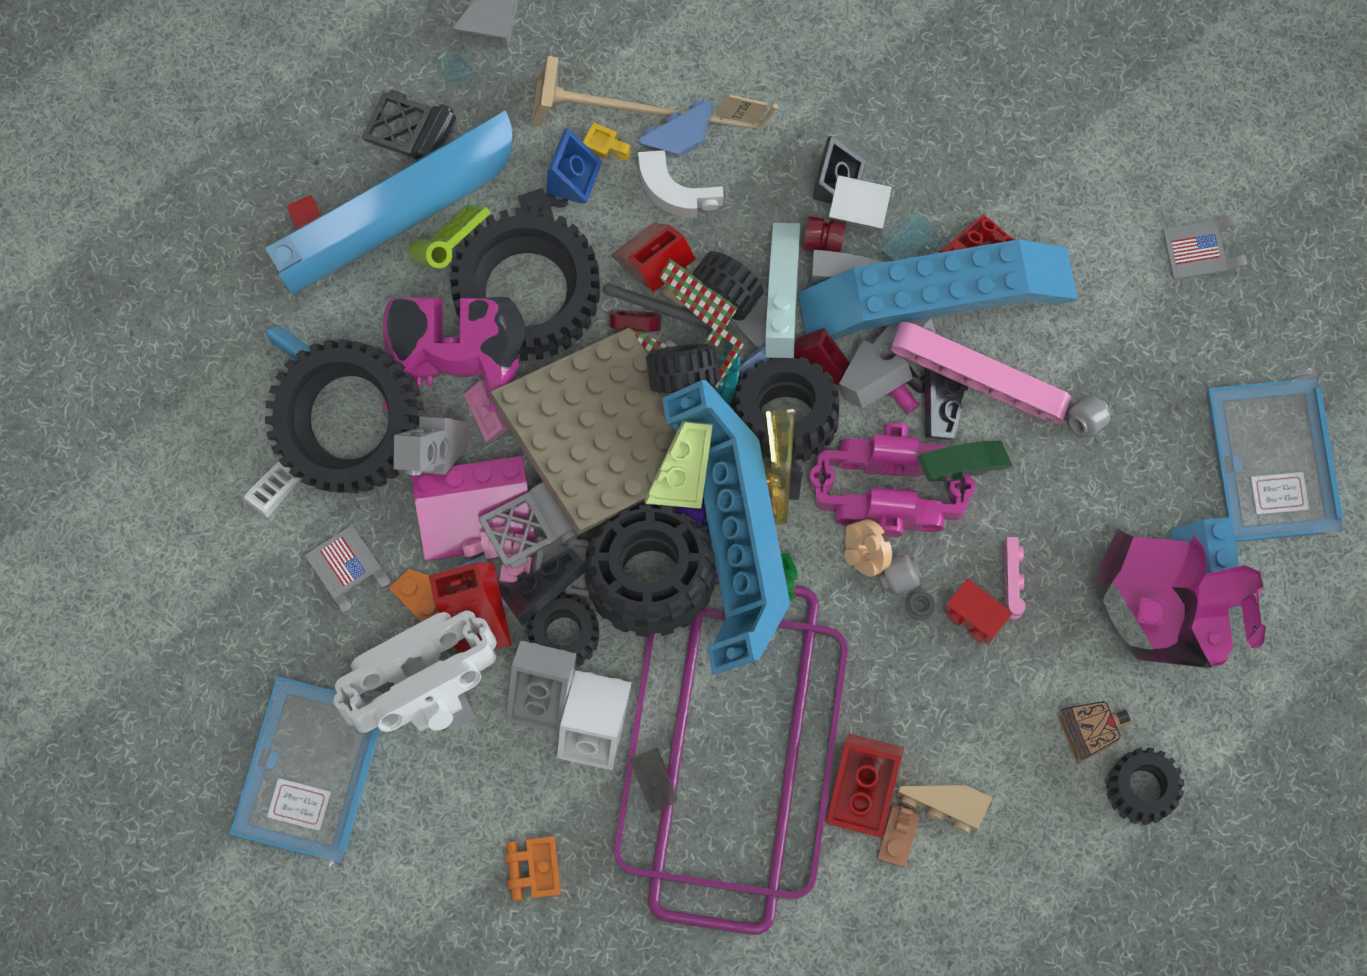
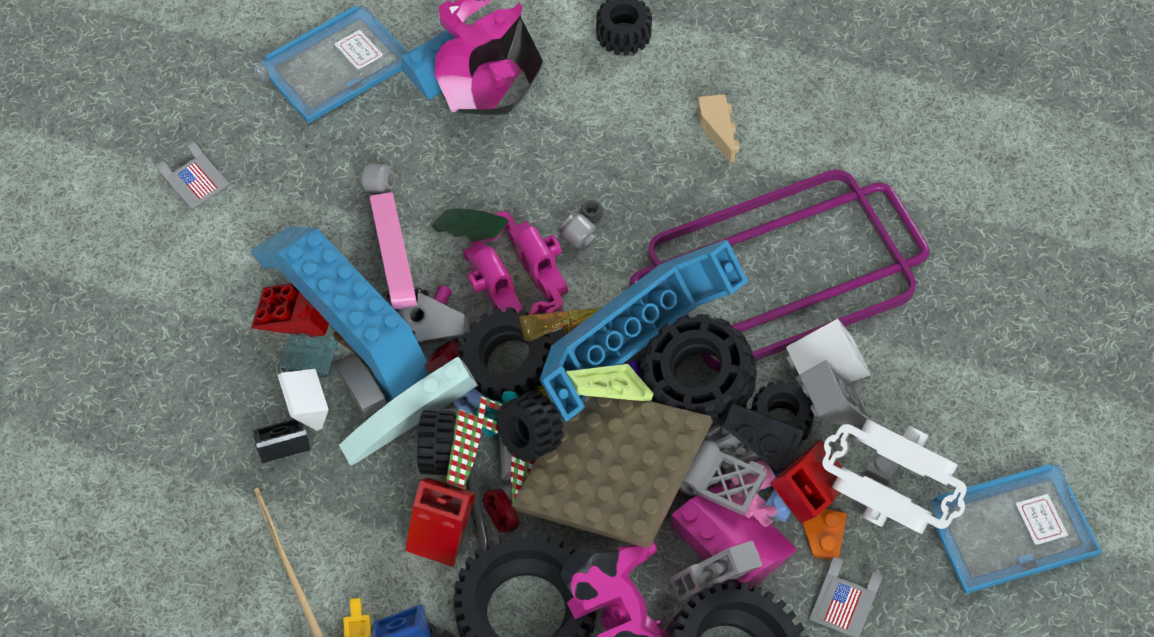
camera: 120 degrees left, 15 degrees down
bright pink plate [463,380,509,442] -> none
orange plate [504,836,561,901] -> none
clear smoke plate [630,748,679,813] -> none
white arch [638,150,724,218] -> none
medium blue slope [639,99,714,157] -> none
dark red wheel [803,216,846,253] -> none
red slope [826,733,904,838] -> none
light nougat plate [844,519,892,577] -> none
nougat plate [877,804,920,868] -> none
black wing [925,368,968,439] -> none
red brick [944,579,1012,645] -> none
bright pink plate [1004,537,1026,620] -> none
torso [1057,701,1131,765] -> none

